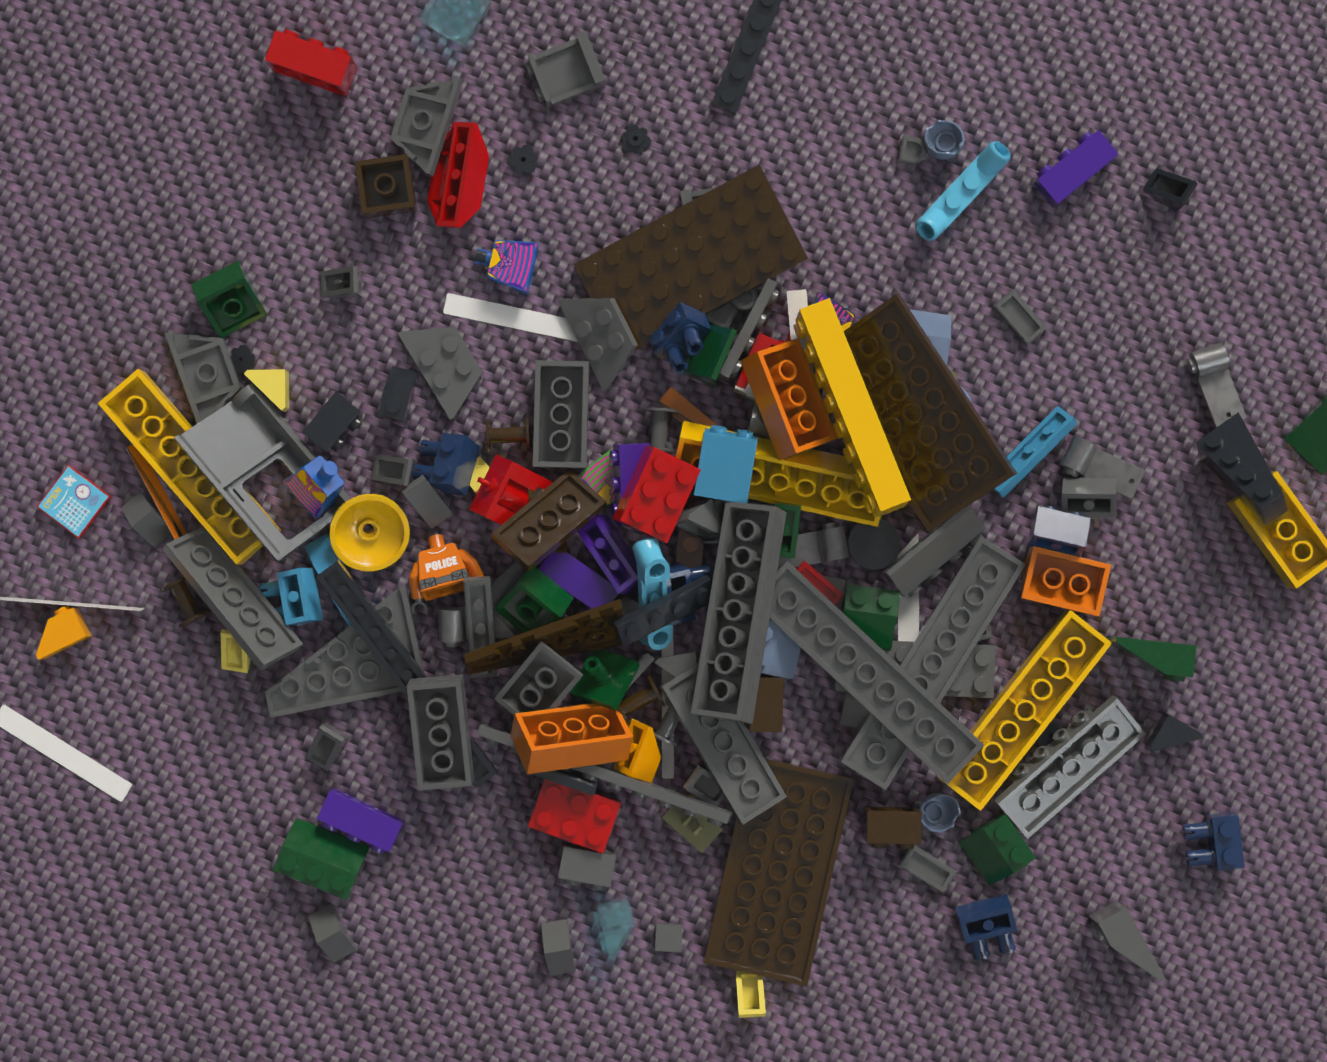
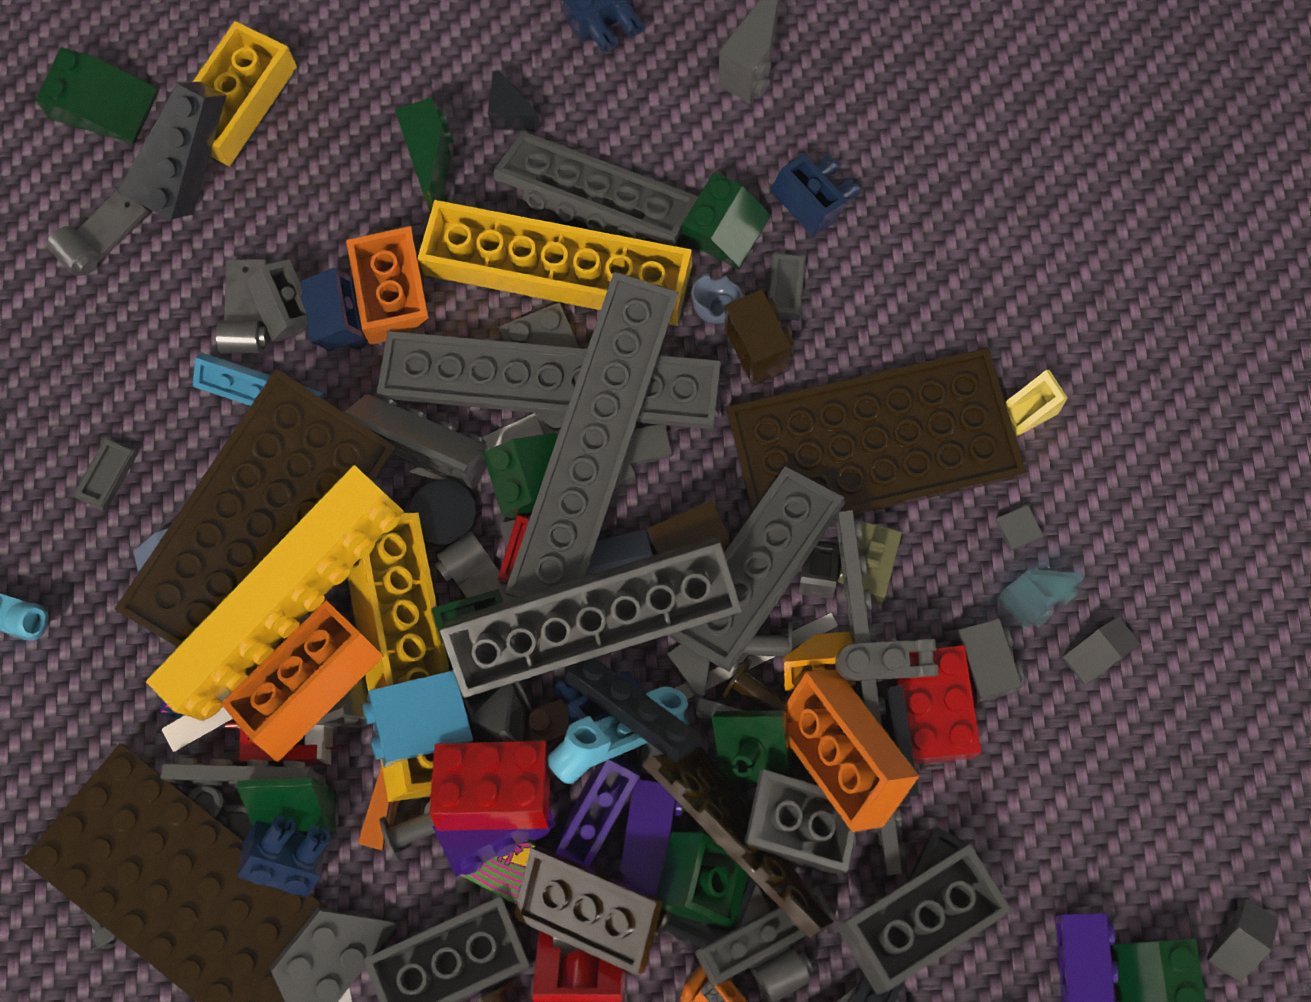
camera: 105 degrees left, 15 degrees down
none -> dark grey plate [835,639,939,681]

